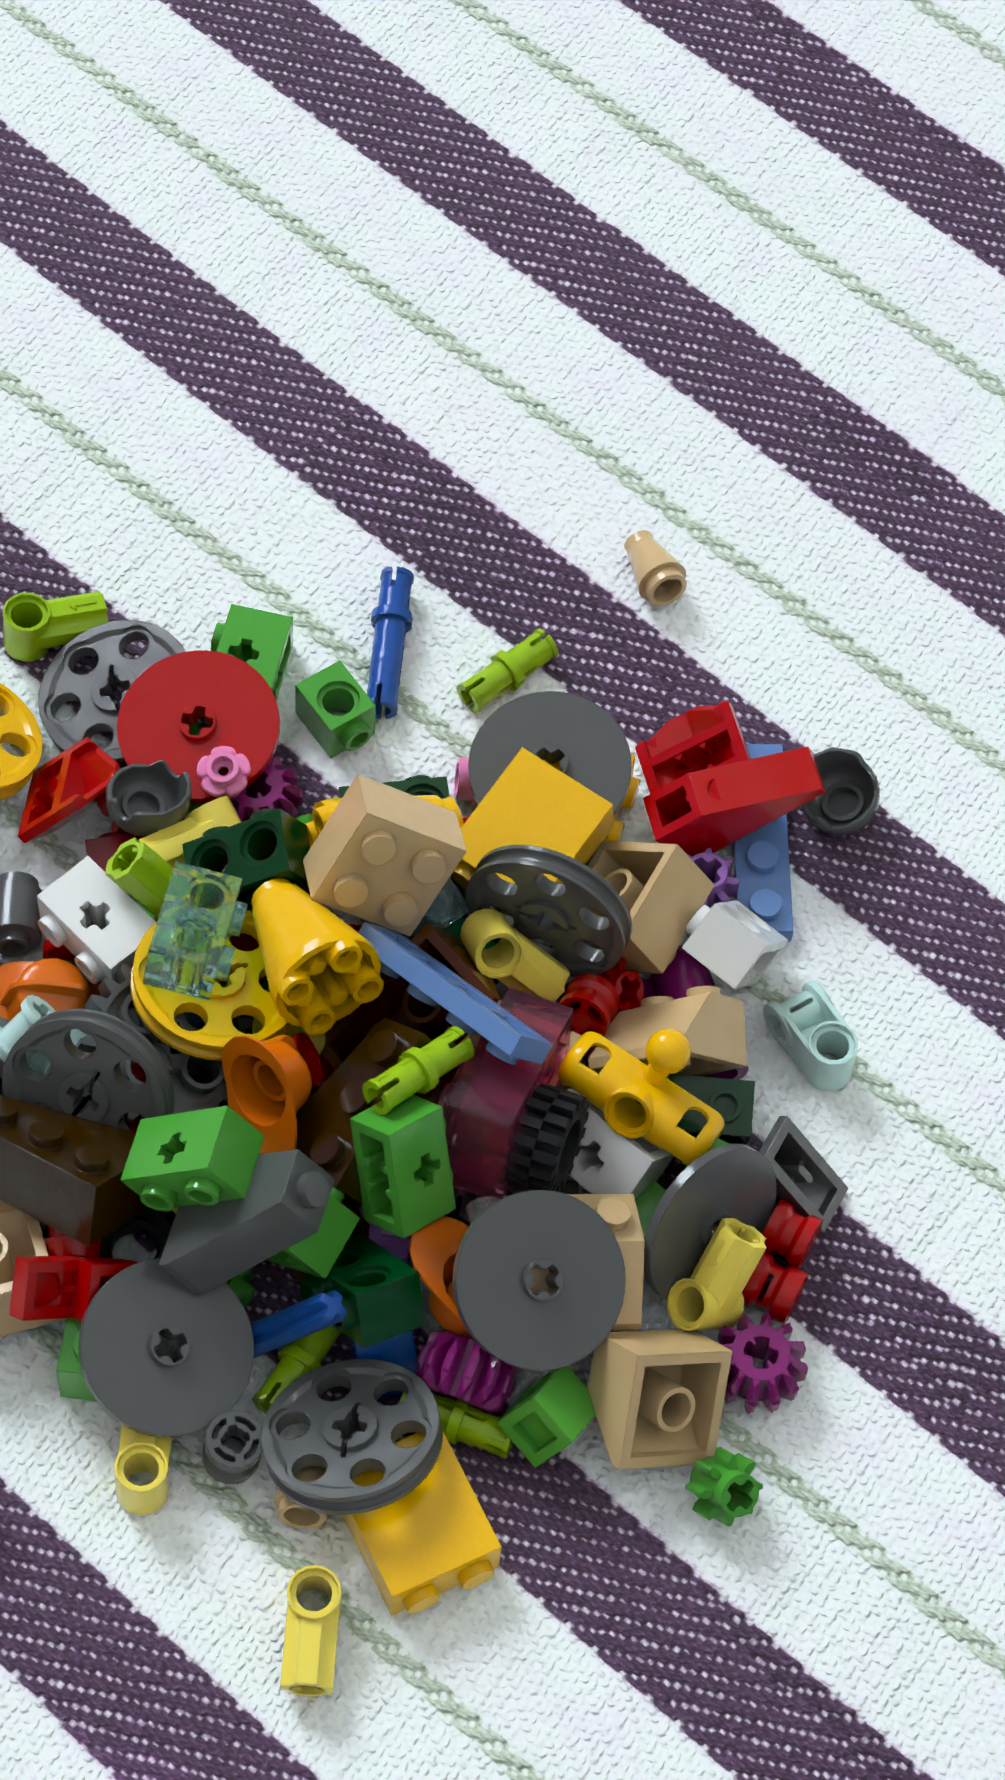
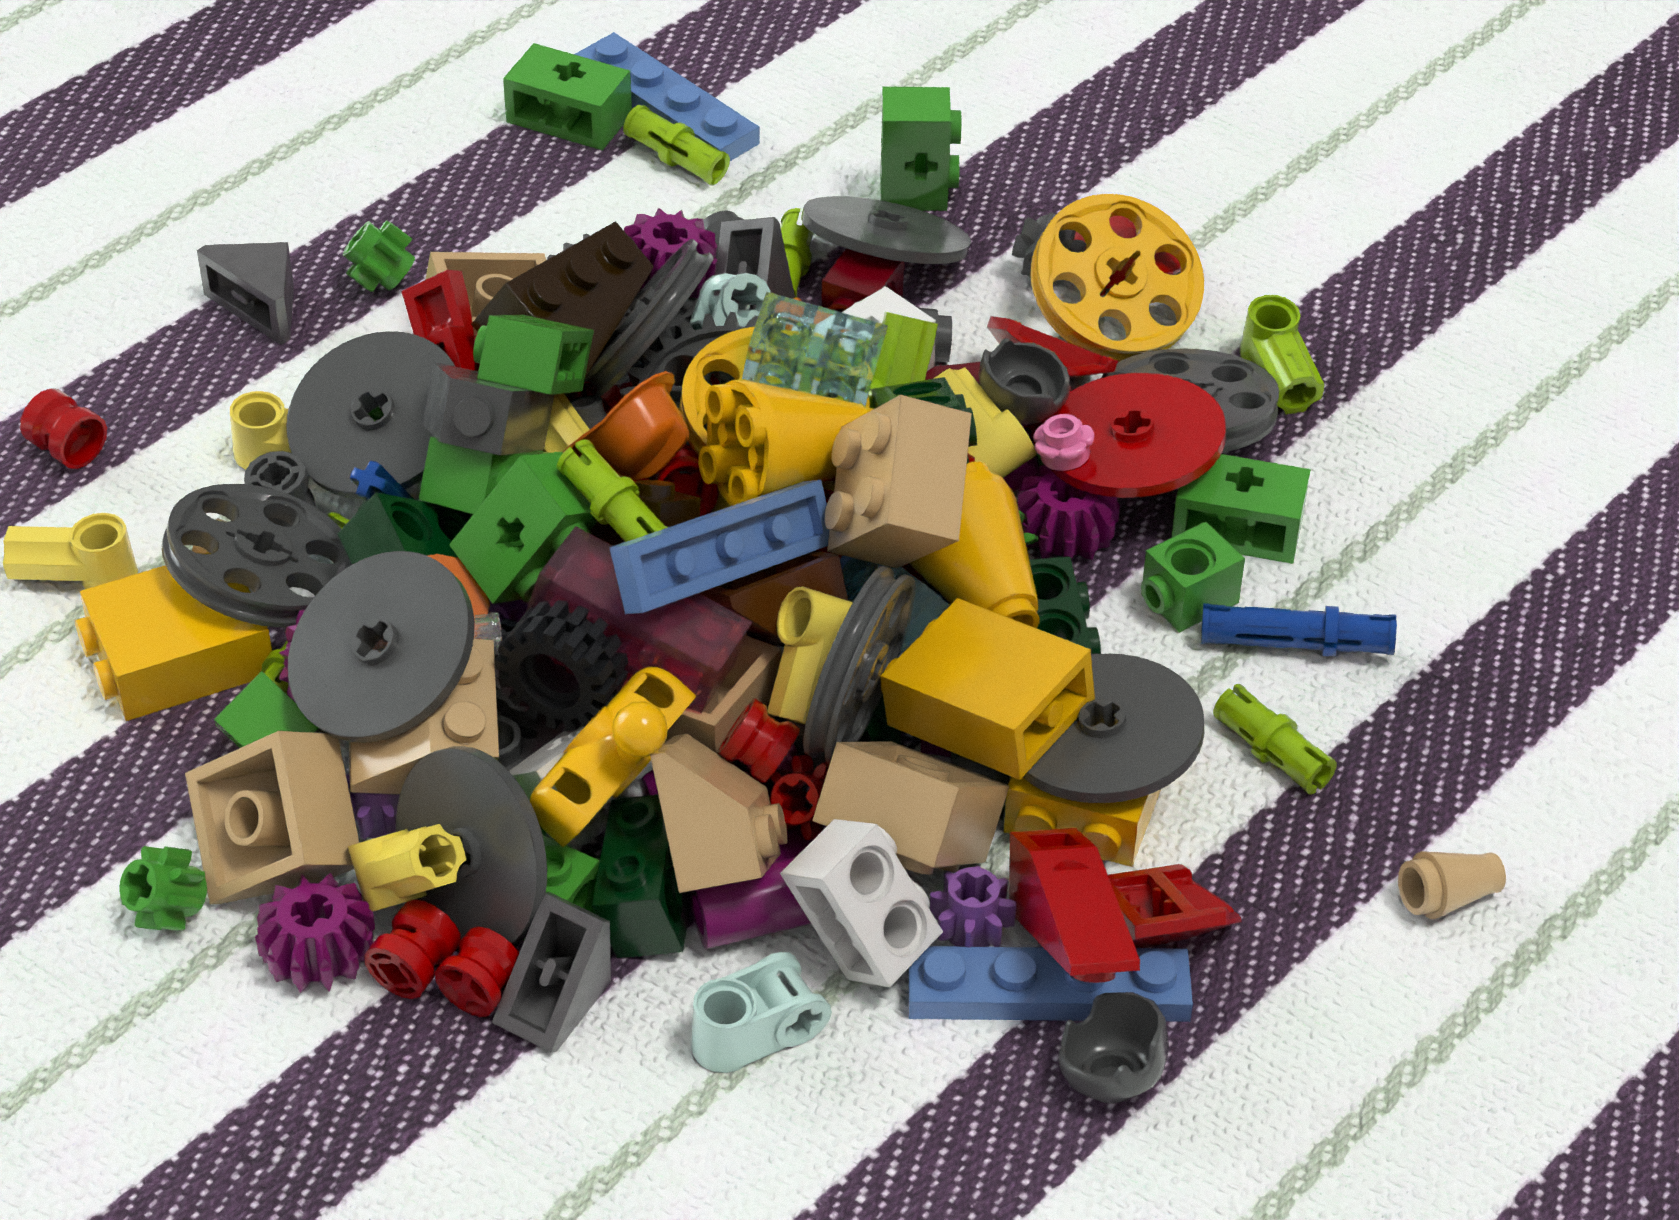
camera: 95 degrees right, 15 degrees down
none -> red wheel [20,388,107,469]

